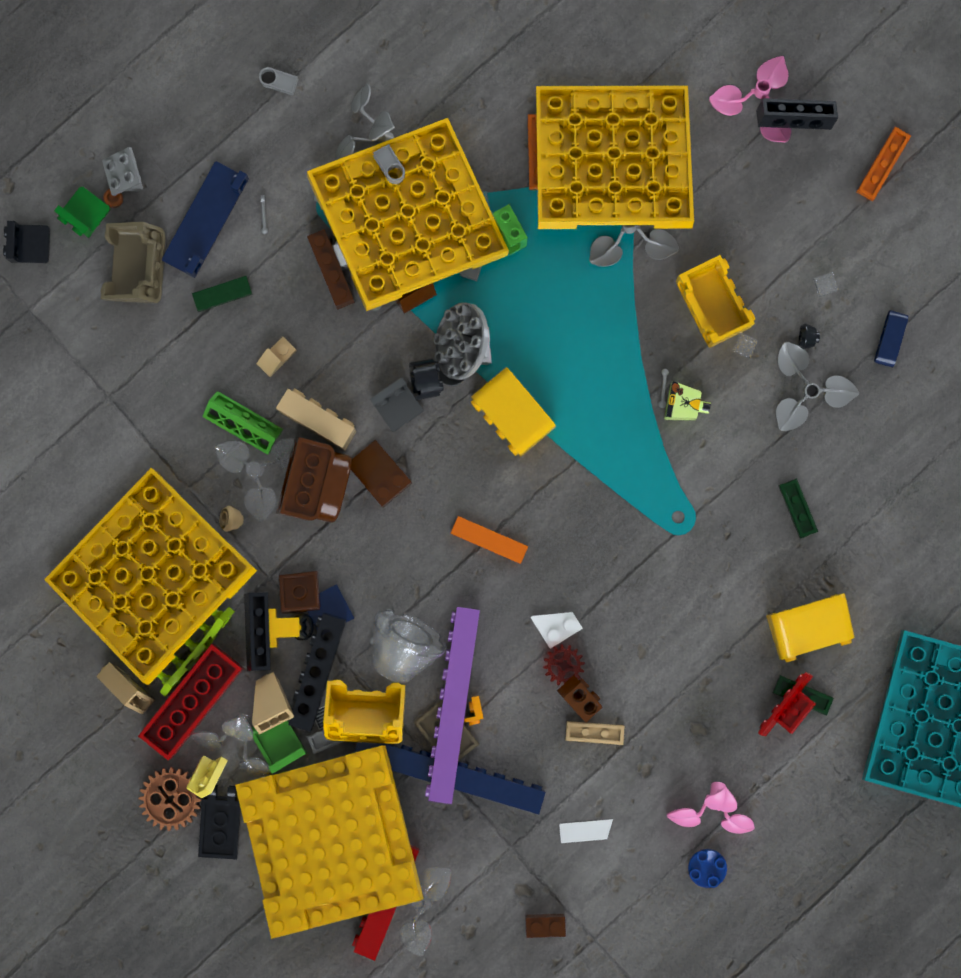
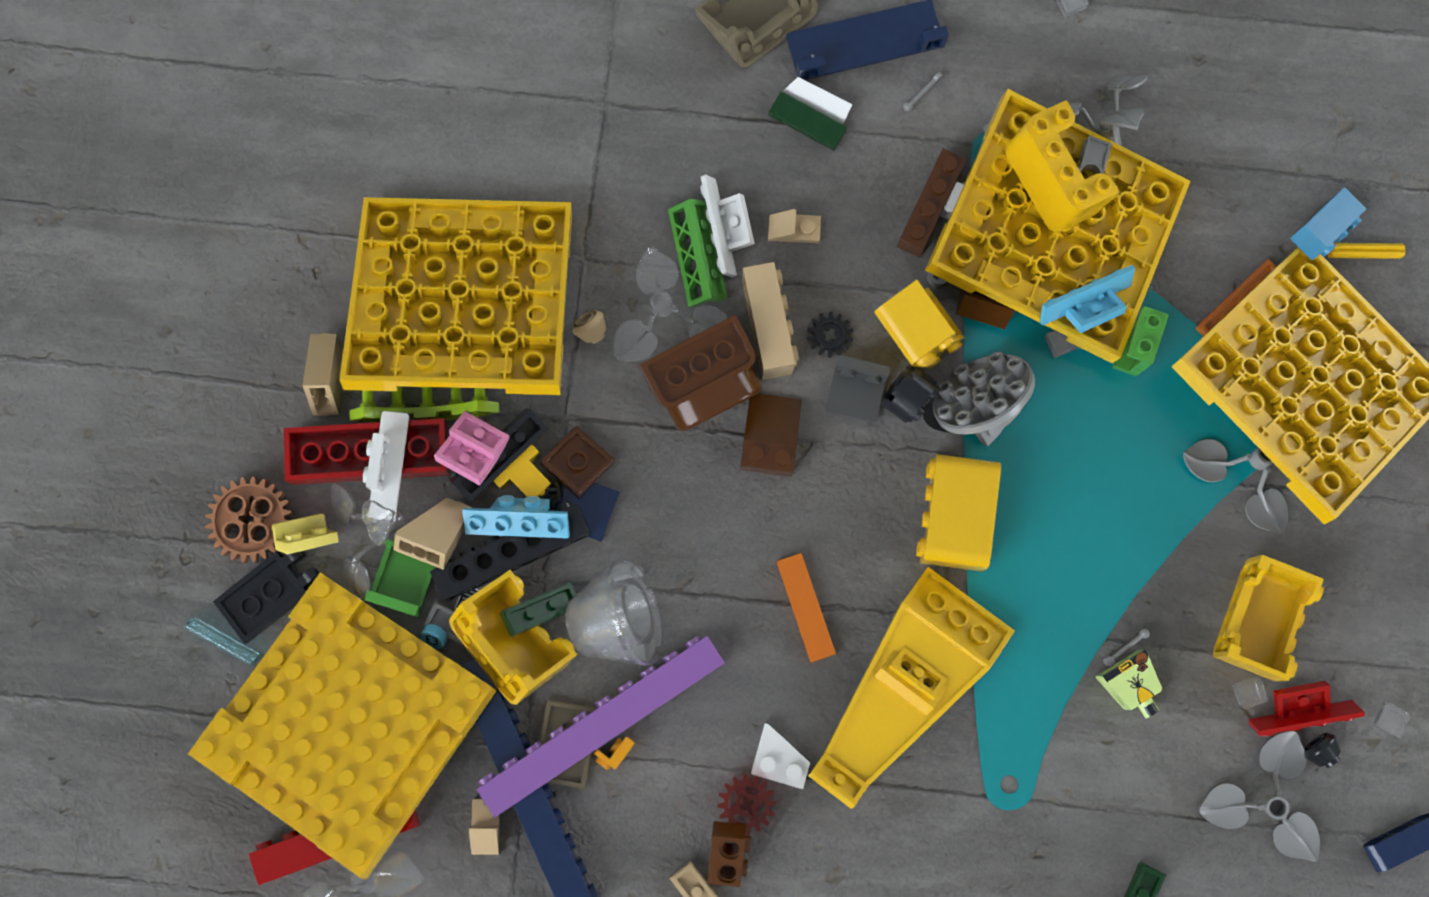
camera: 45 degrees right, 5 degrees down
none -> clear light blue axle [185,617,260,666]
none -> white bracket [363,411,409,520]
none -> medium azure tile [420,624,448,649]
none -> bright pink slope [434,411,509,485]
none -> medium azure bracket [462,495,570,538]
none -> tan slope [469,799,500,855]
none -> dark green tile [499,582,582,638]
none -> white bracket [700,175,755,277]
none -> white sticker [783,77,852,125]
none -> black gear [807,312,853,358]
none -> yellow wing [808,567,1015,809]
none -> yellow windscreen [874,280,965,369]
none -> yellow windscreen [1005,100,1120,232]
none -> medium azure bracket [1040,265,1135,333]
none -> red bracket [1248,681,1365,736]
none -> dark azure brick [1290,187,1366,260]
none -> yellow axle [1327,243,1405,259]

